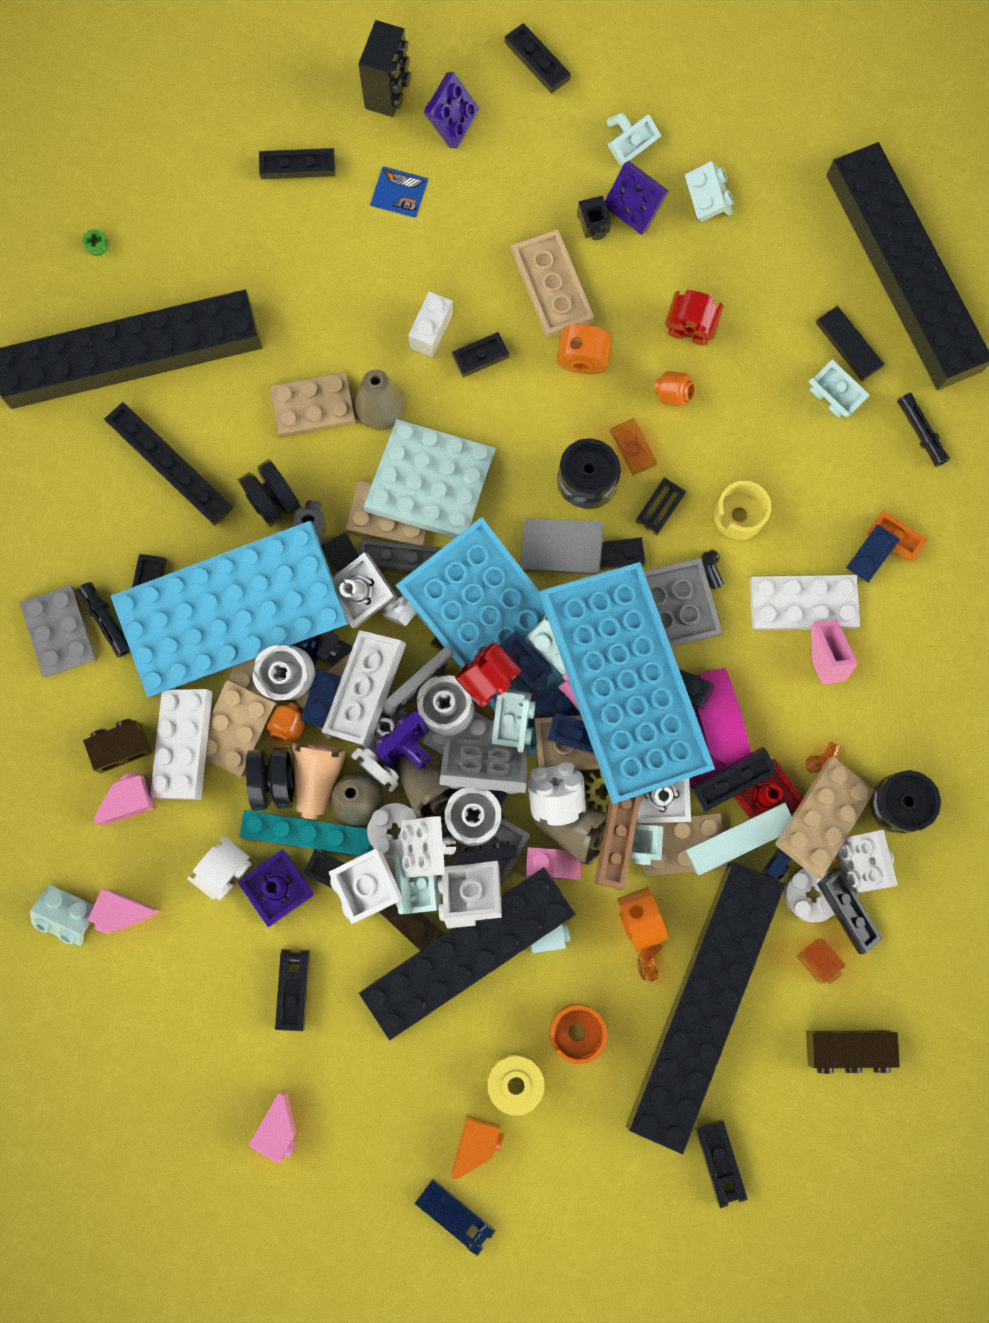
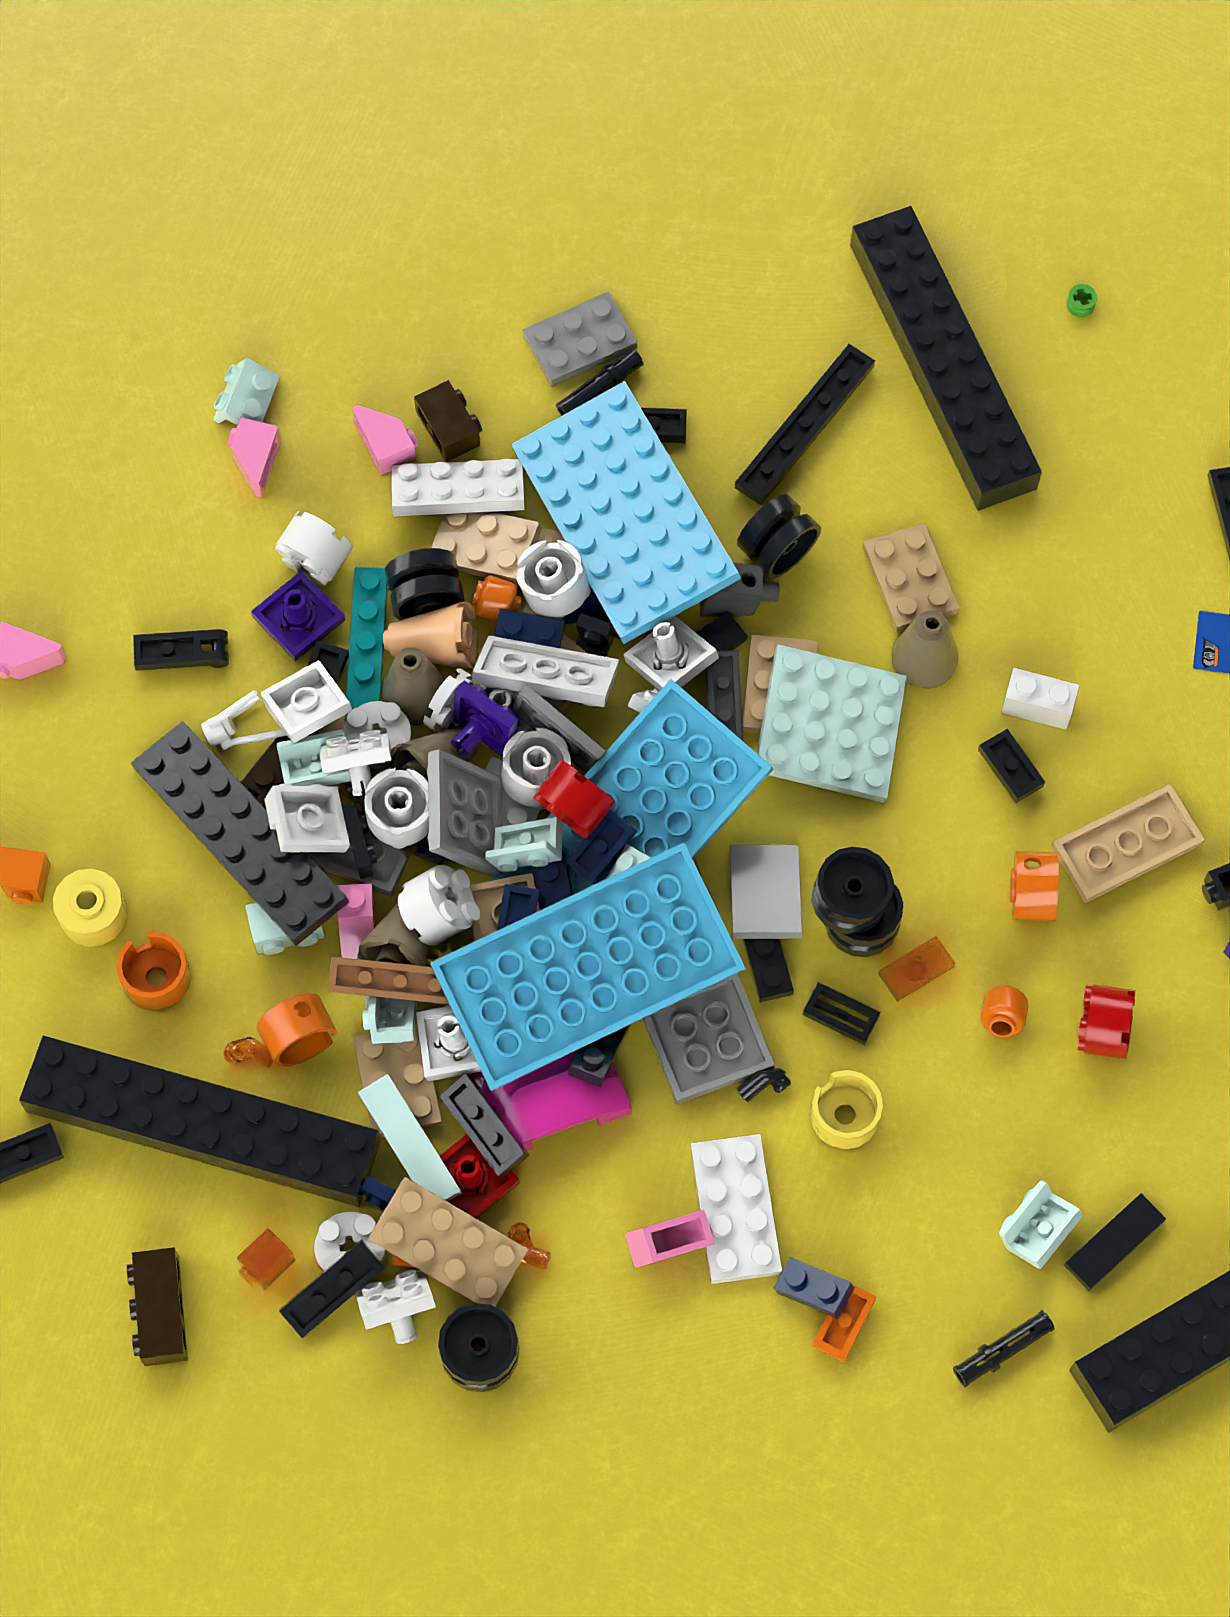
camera: 85 degrees right, 10 degrees down
none -> white plant [201,690,287,750]

